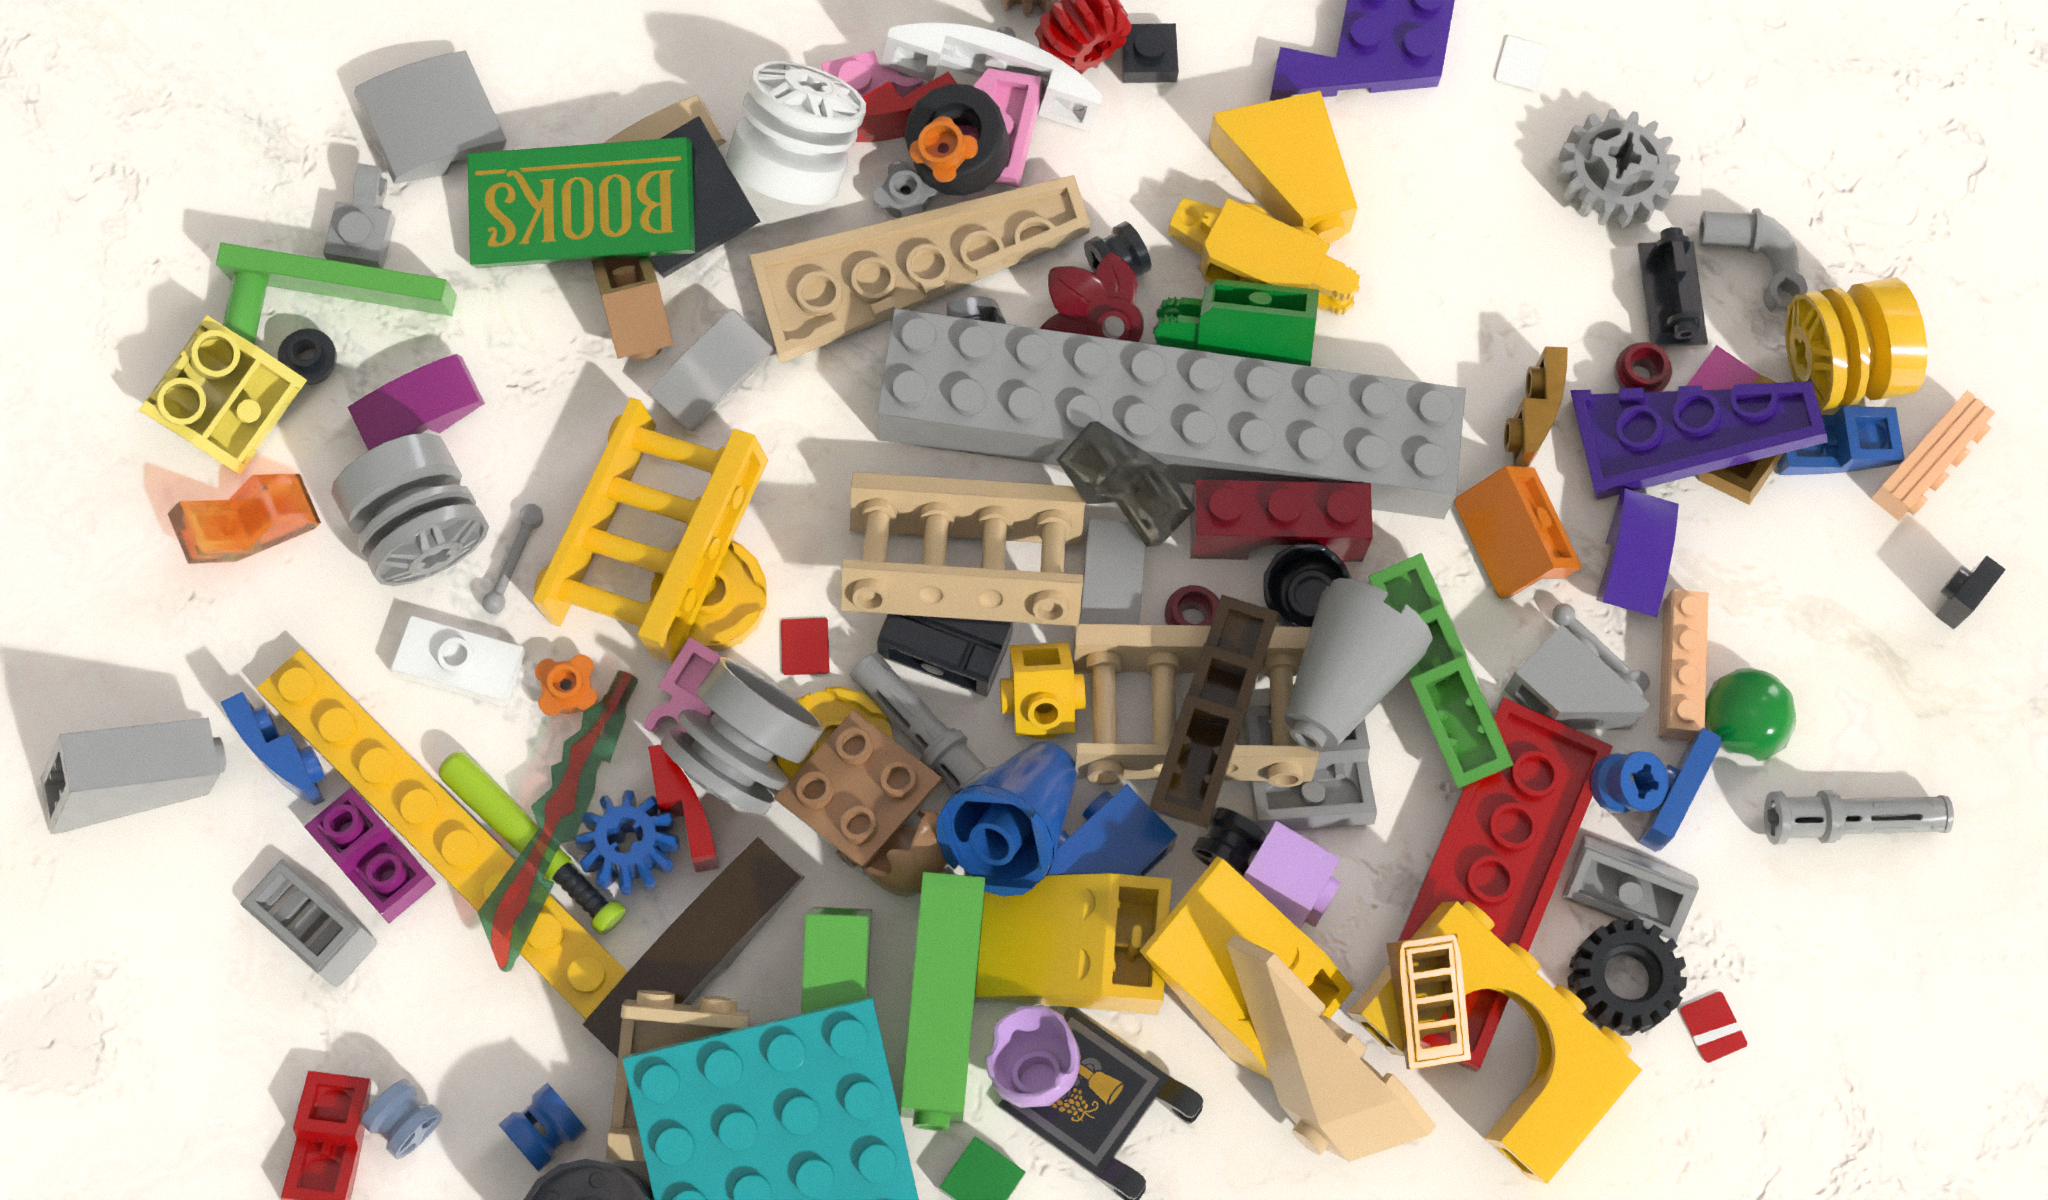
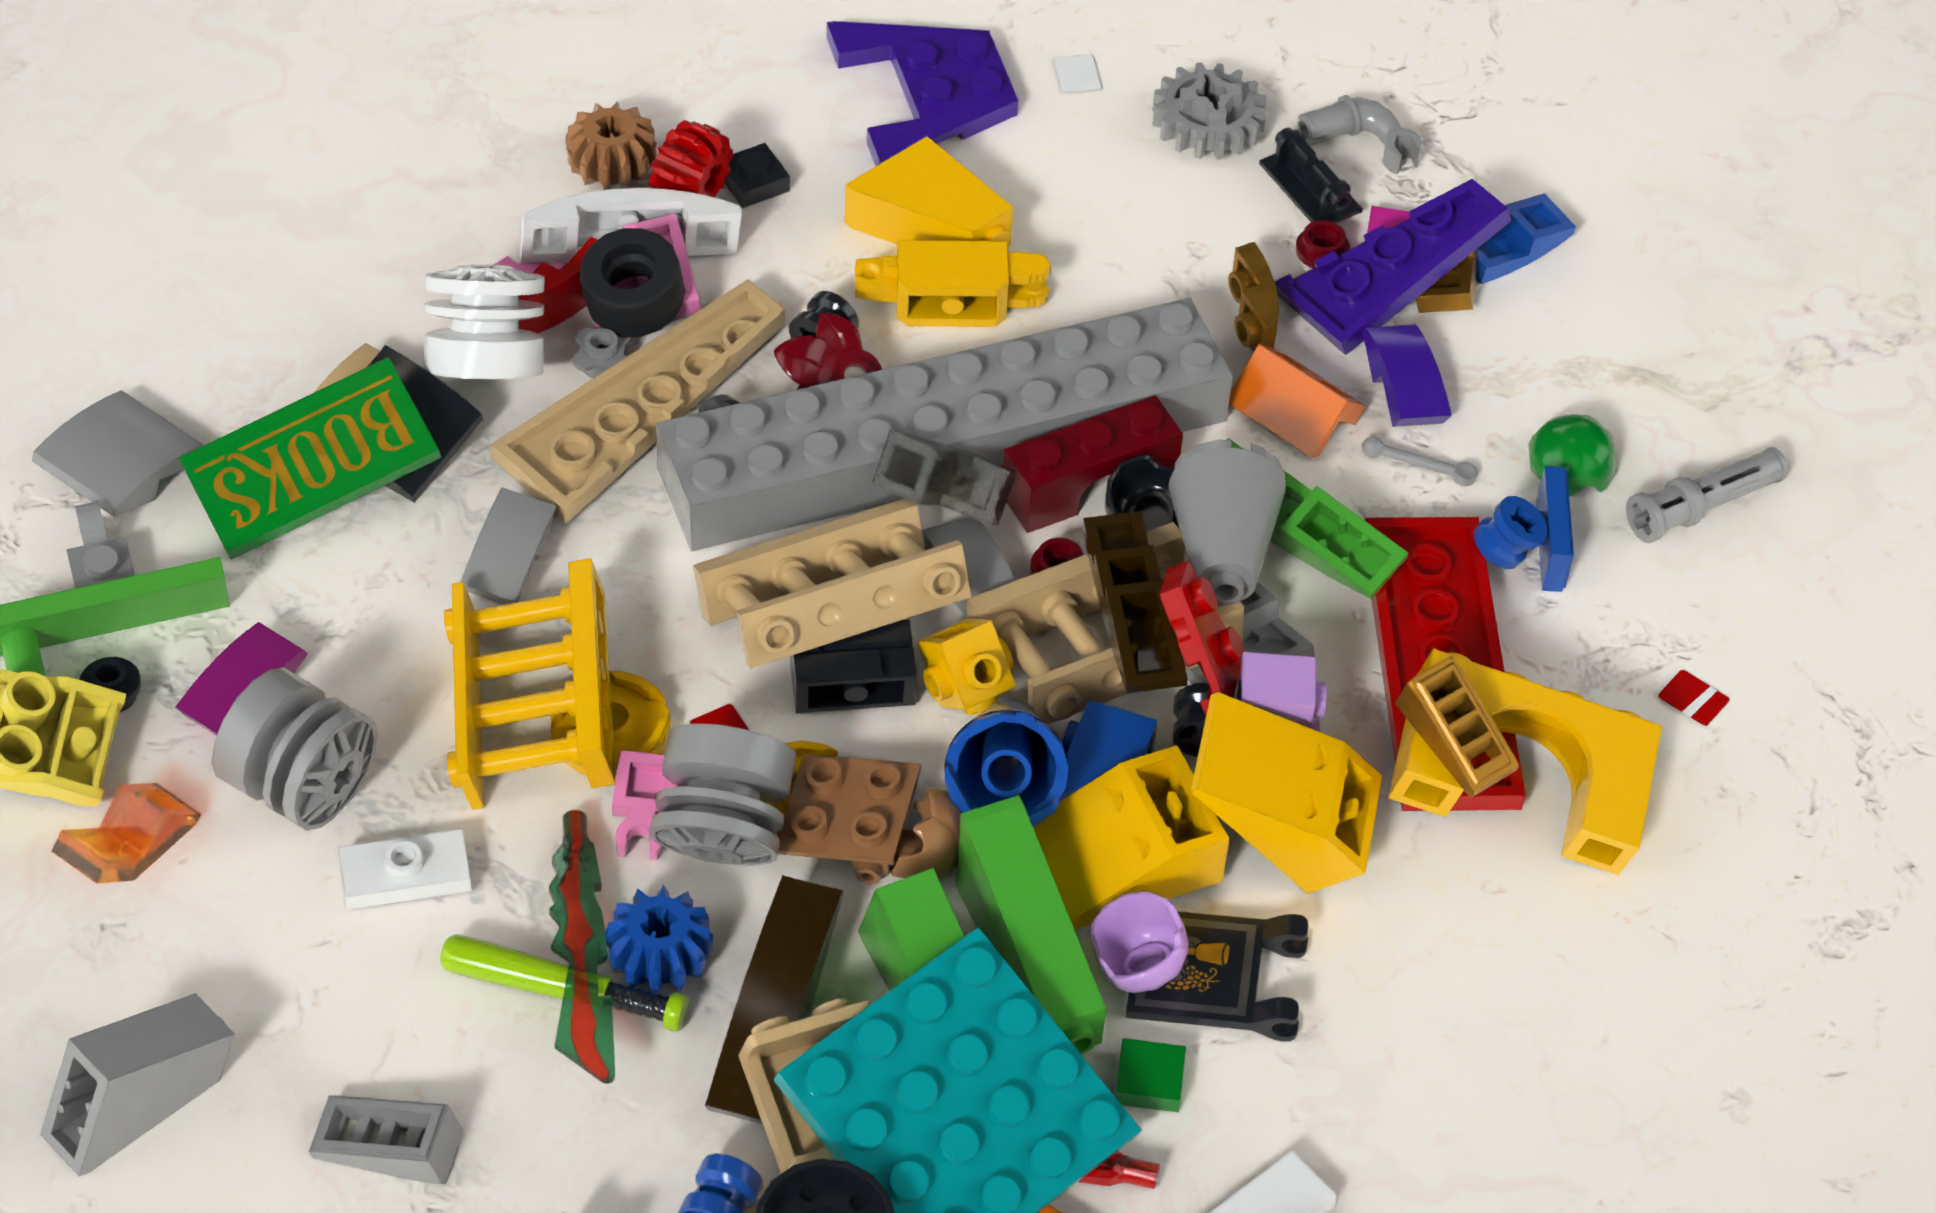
camera: 25 degrees left, 20 degrees down
blue slope [220,692,326,806] -> none
yellow plate [256,648,627,1021] -> none
magenta slope [304,787,436,924] -> none
light grey hinge [482,504,544,614] -> none
orange plate [535,654,598,716] -> none
medium nougat slope [591,257,673,360] -> none
red slope [648,744,720,873] -> none
light grey pin [850,651,995,793] -> none
orange plate [910,116,978,182] -> none
green hinge [1152,279,1319,366] -> none
tan wedge [1226,934,1436,1162] -> none
light grey slope [1504,624,1651,729] -> none
light grey slope [1562,834,1699,942] -> none
black tyre [1567,918,1687,1036] -> none
light nougat piece [1659,589,1709,742] -> none
yellow wheel [1785,277,1927,410] -> none
light nougat piece [1871,390,1995,521] -> none
black plate [1935,555,2006,630] -> none
none -> red wing [1159,560,1245,715]

